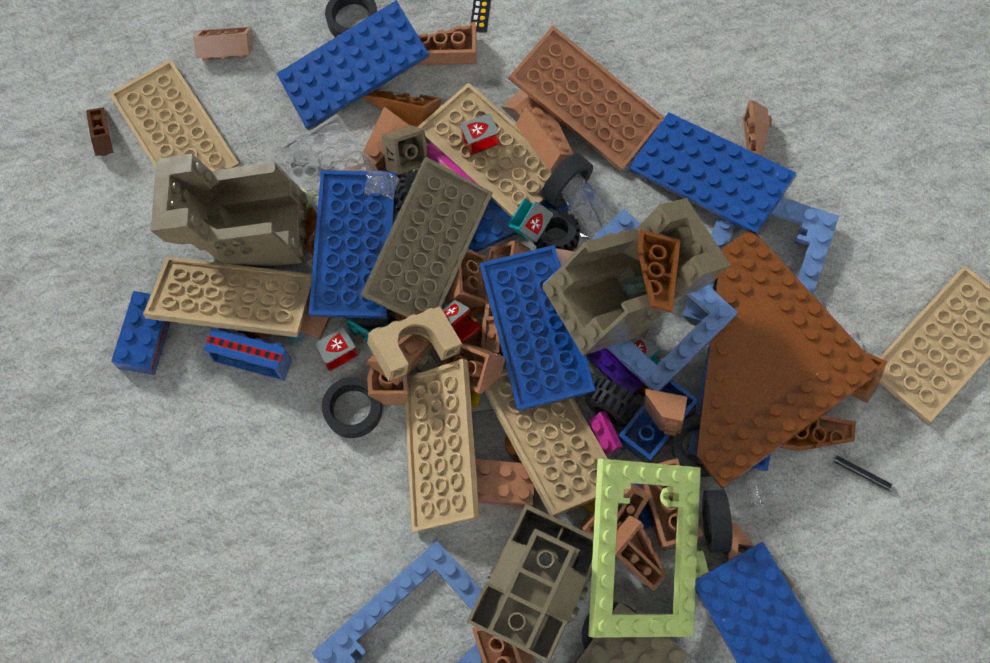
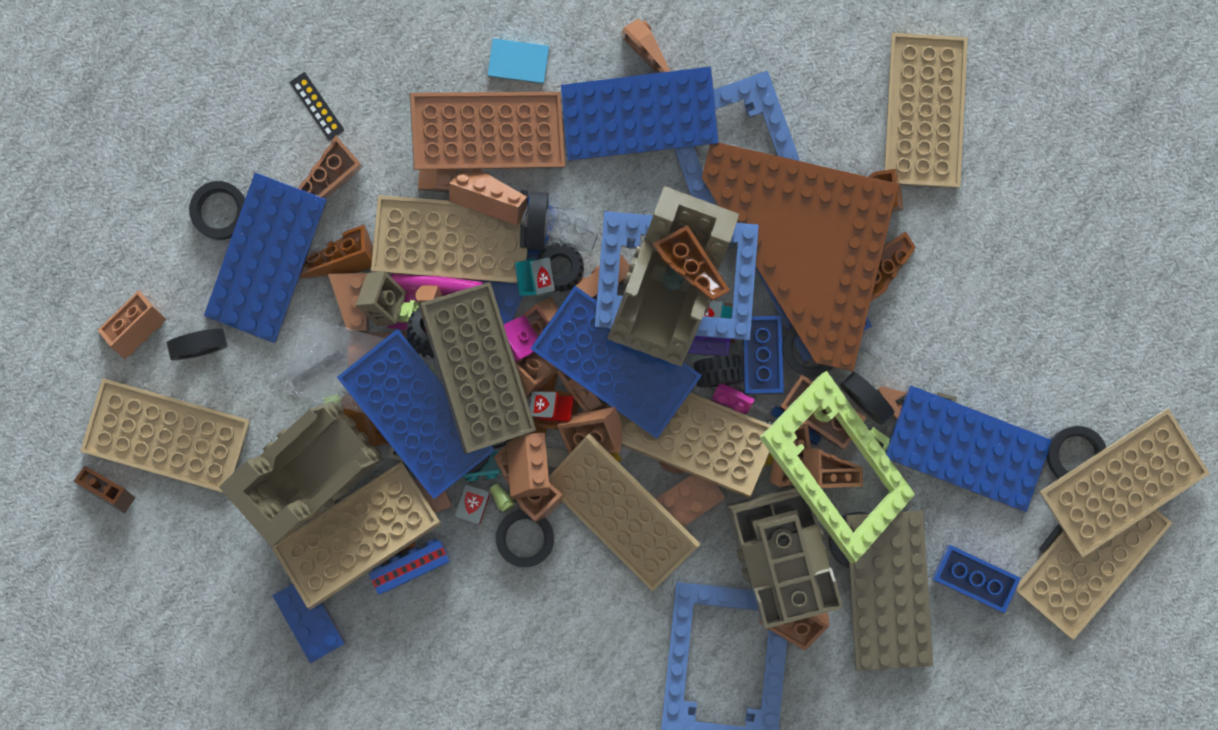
camera: 45 degrees left, 15 degrees up
clear piece [364,170,400,199] -> none
tan arch [367,306,462,381] -> none
piece [460,114,499,156] -> none
nougat slope [644,389,687,436] -> none
black piece [833,455,893,491] -> none
none -> black tyre [166,328,227,360]
none -> medium azure tile [488,38,549,84]
none -> yellowish green cone [489,483,515,513]
none -> dark pink plate [504,315,538,362]

